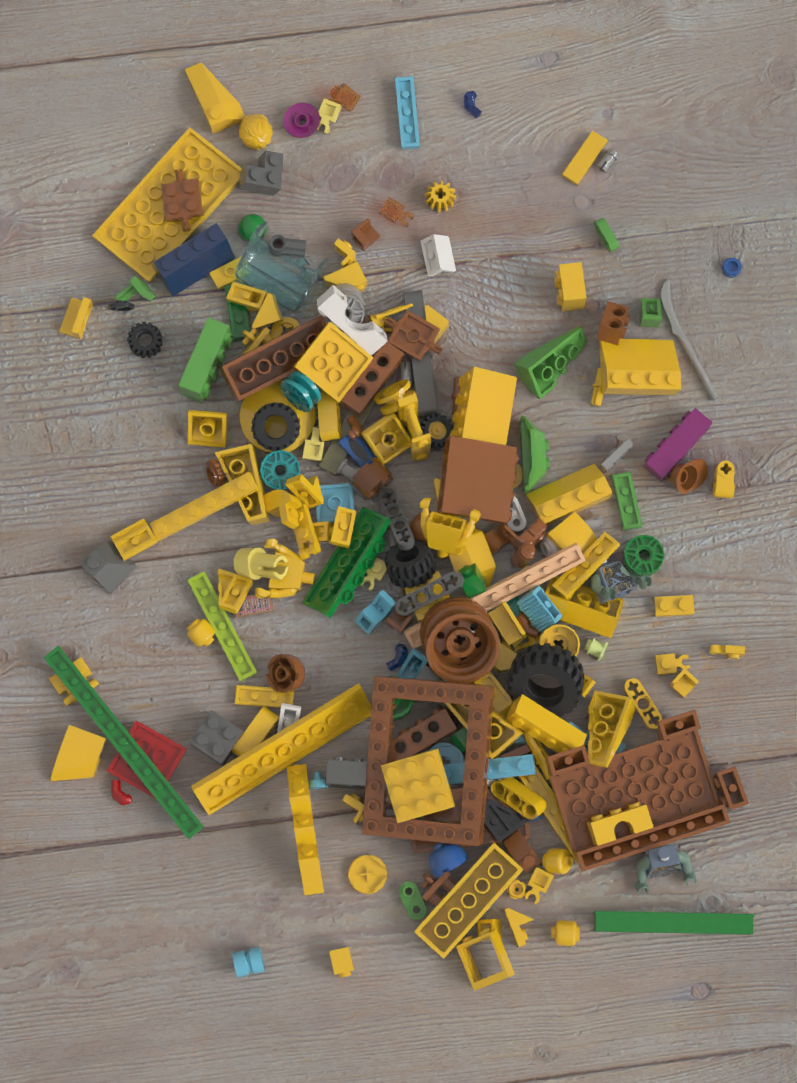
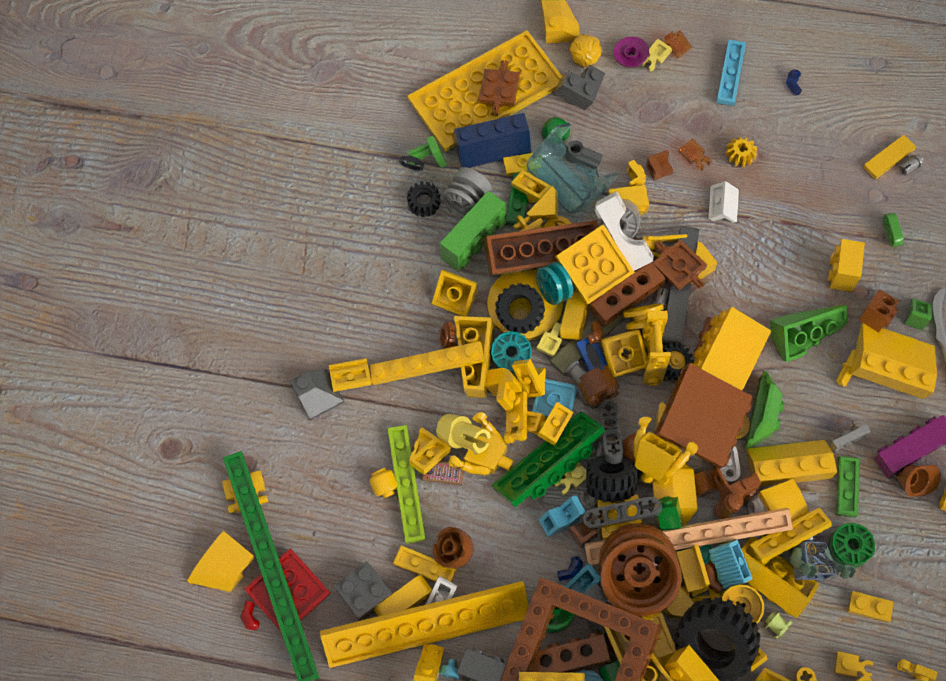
camera: 20 degrees right, 10 degrees down
yellow panel [60,297,93,339] -> none
none -> light grey wheel [443,167,492,215]

